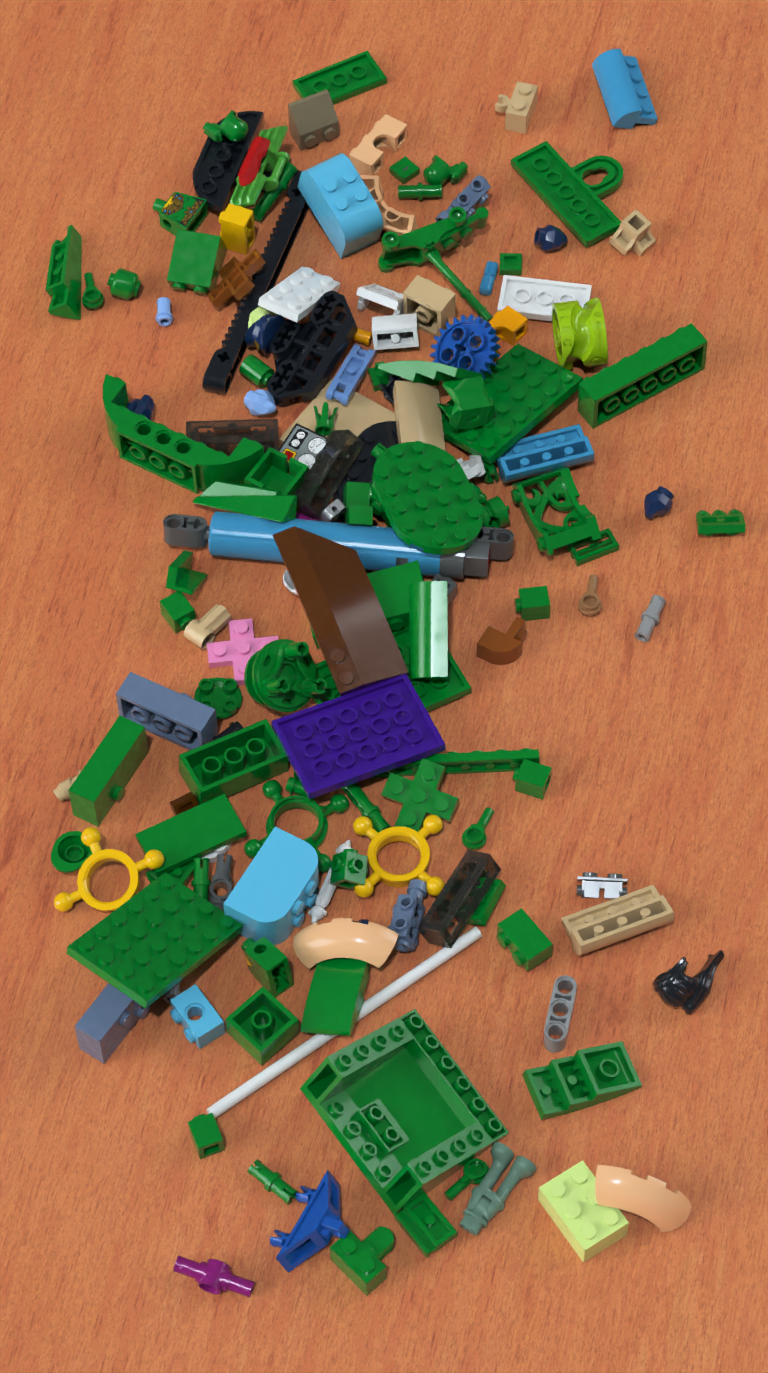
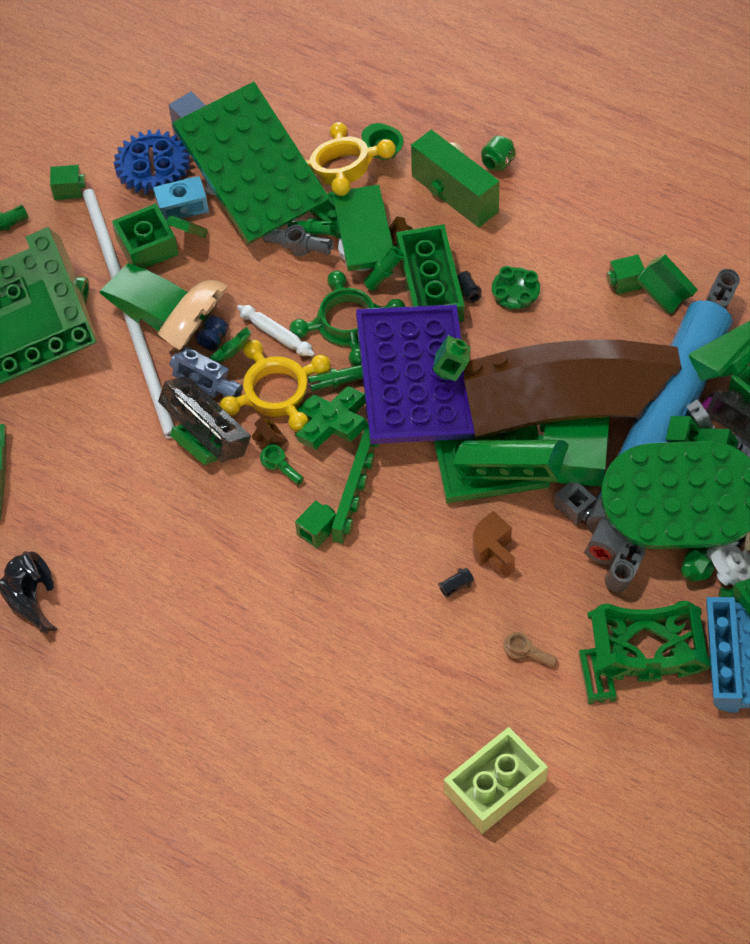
camera: 110 degrees right, 0 degrees up
sand blue brick [116,672,218,750] -> none
tan piece [183,604,231,650] -> none
bright pink plate [207,618,278,686] -> none
medium azure brick [223,827,320,945] -> none
green torso [241,937,294,998] -> none
green piece [244,639,327,712] -> none
green brick [330,849,368,890] -> none
green wheel [480,496,510,528] -> none
green brick [496,908,553,972] -> none
green brick [514,586,550,621] -> none
light grey beam [543,975,577,1053] -> none
tan brick [561,885,674,956] -> none
hinge [576,872,628,899] -> none
light grey pin [635,595,666,642] -> none
dark blue rock [644,486,674,519] -> none
green plate [696,509,745,536] -> none
none -> blue gear [114,129,191,195]
none -> green tile [166,215,208,238]
none -> green dish [209,326,252,363]
none -> reddish brown tile [252,417,288,450]
none -> green pin [364,246,404,291]
none -> green brick [433,335,470,382]
none -> black pin [438,568,474,598]
none -> yellowish green brick [444,727,548,834]
none -> green head [481,136,516,171]

